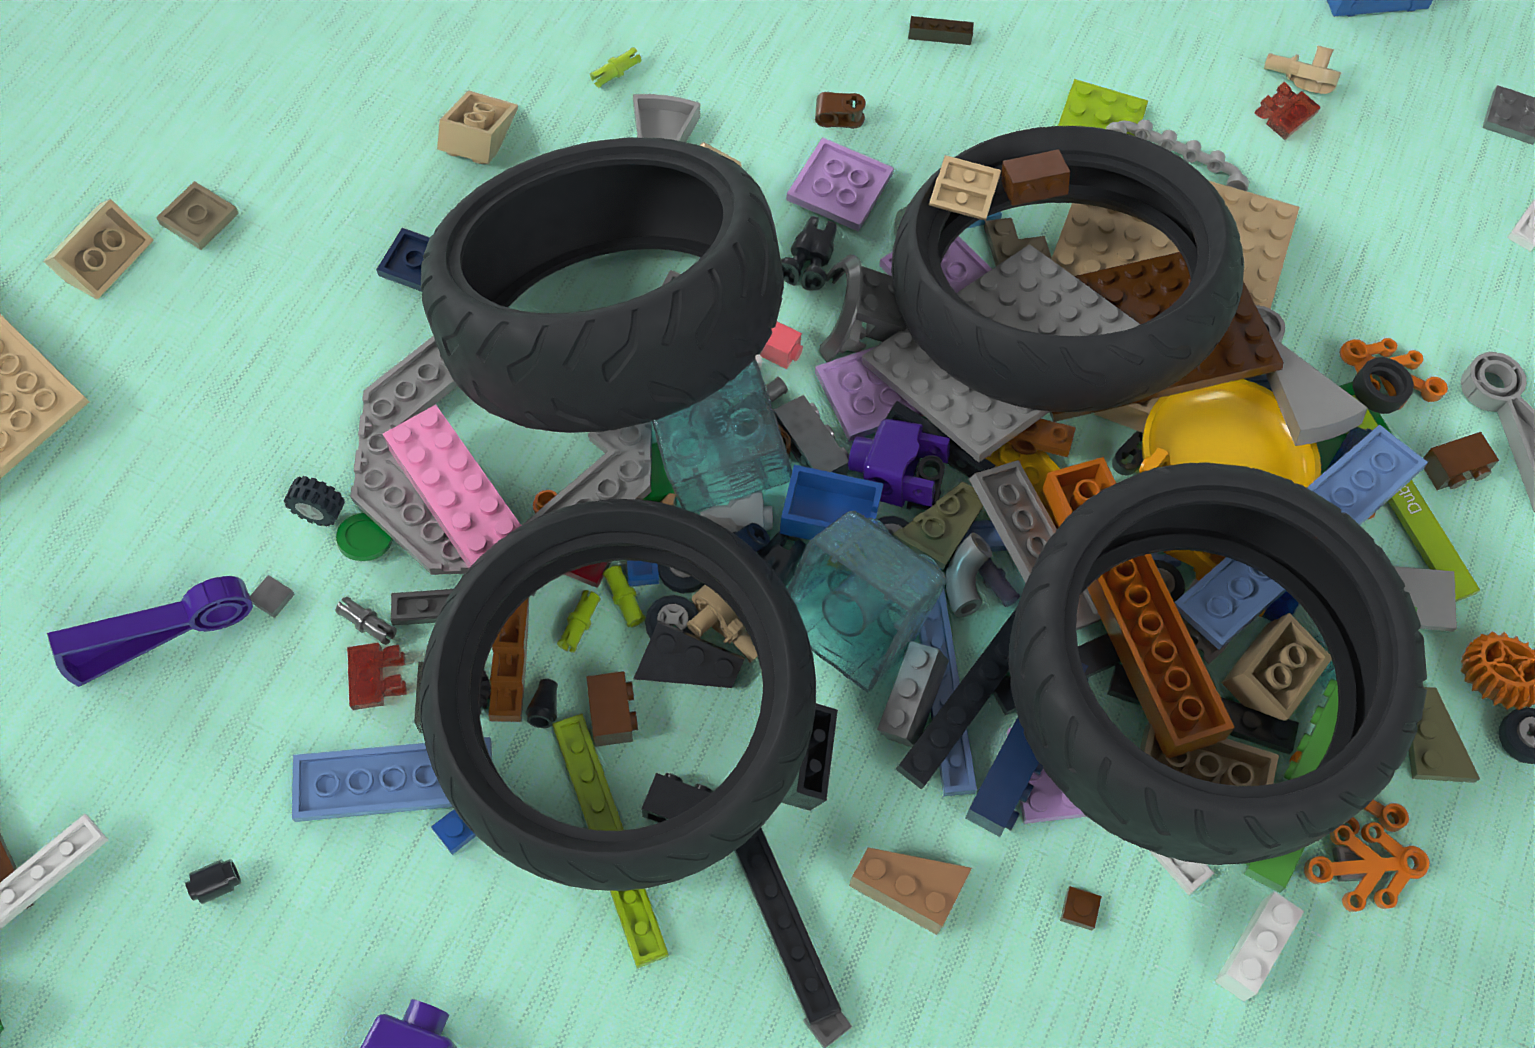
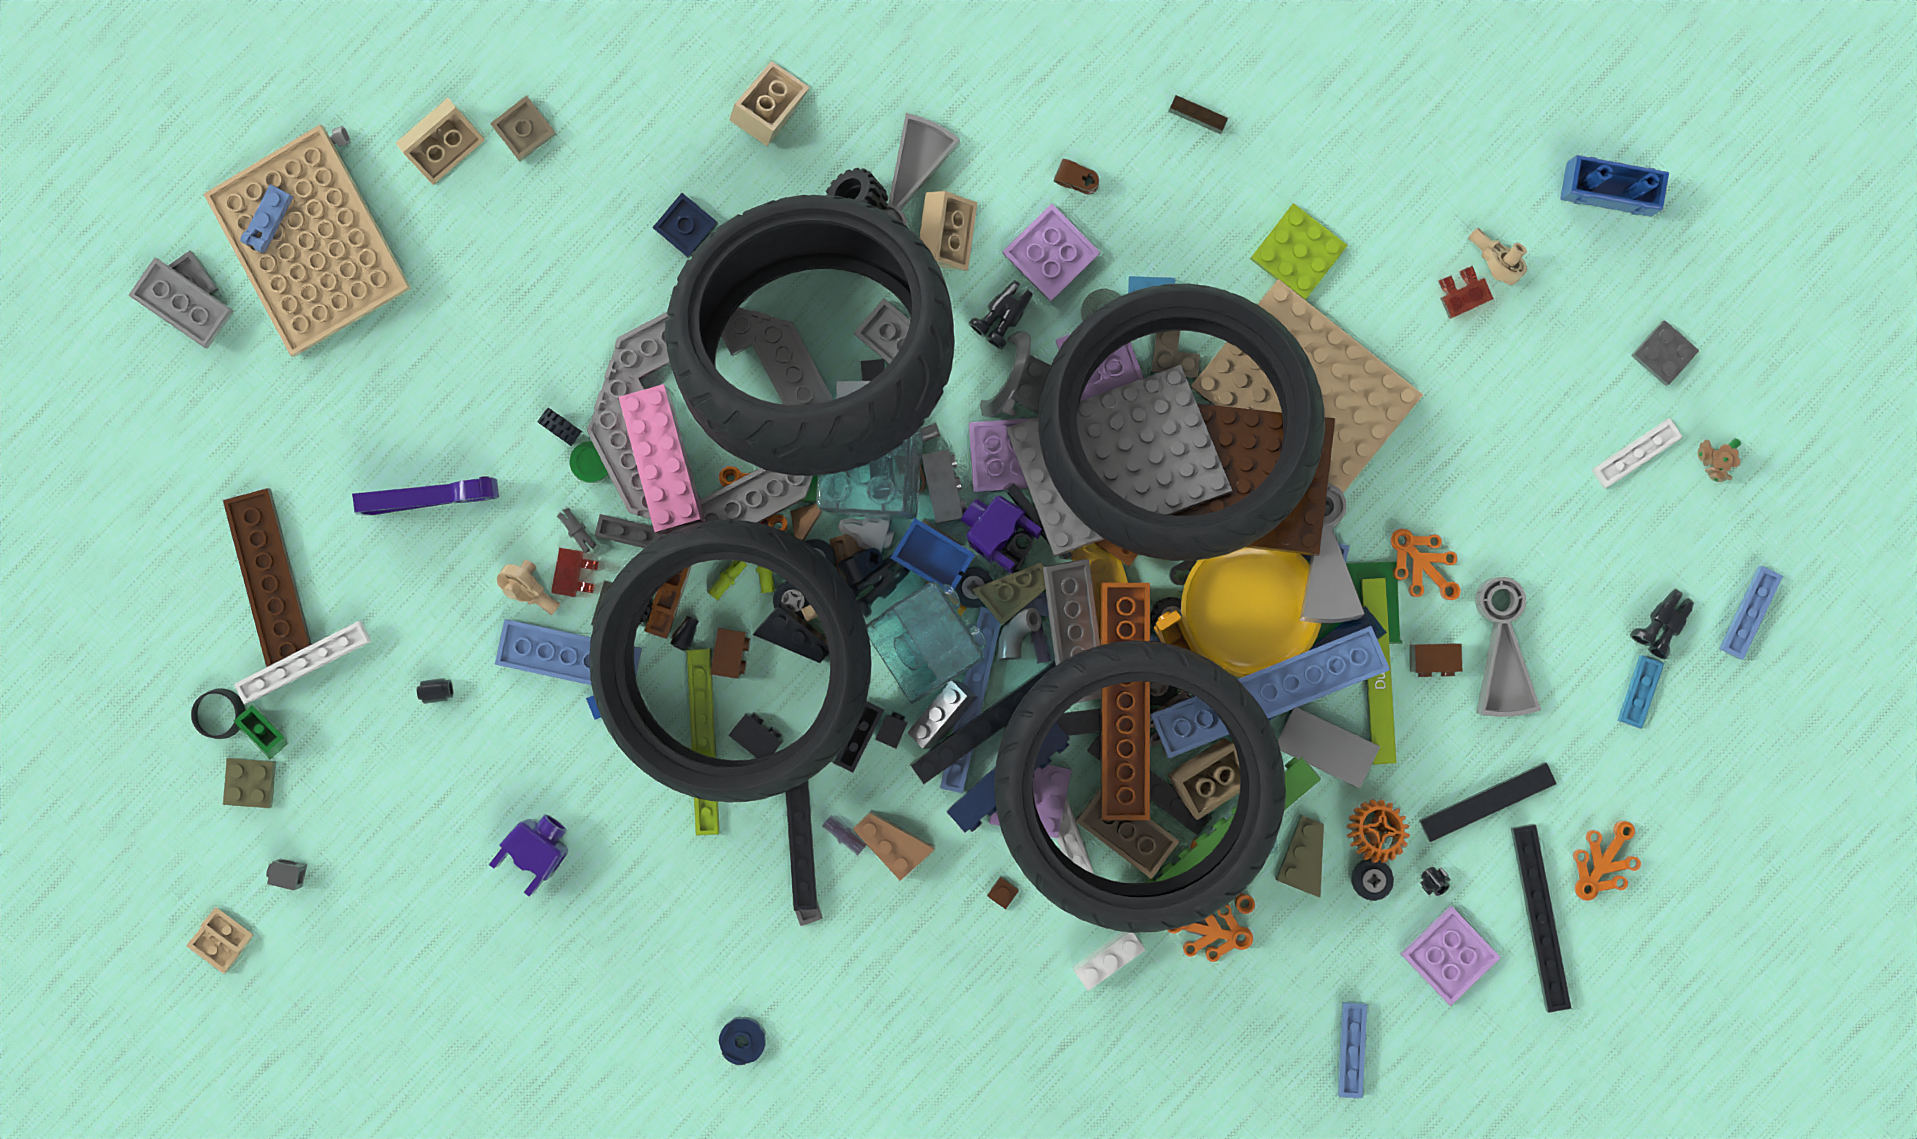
camera: 20 degrees right, 25 degrees up
flat silver tile [250,575,295,618] -> none
lime pin [590,47,642,88] -> none
coral brick [760,321,803,369] -> none
tan slope [929,155,1001,221] -> none
reddish brown brick [1002,149,1070,206] -> none
light grey bar [1106,120,1249,191] -> none
black tyre [1353,357,1414,414] -> none
none -> tan pin [497,560,560,615]
none -> pin [822,815,867,856]
none -> black brick [875,711,908,749]

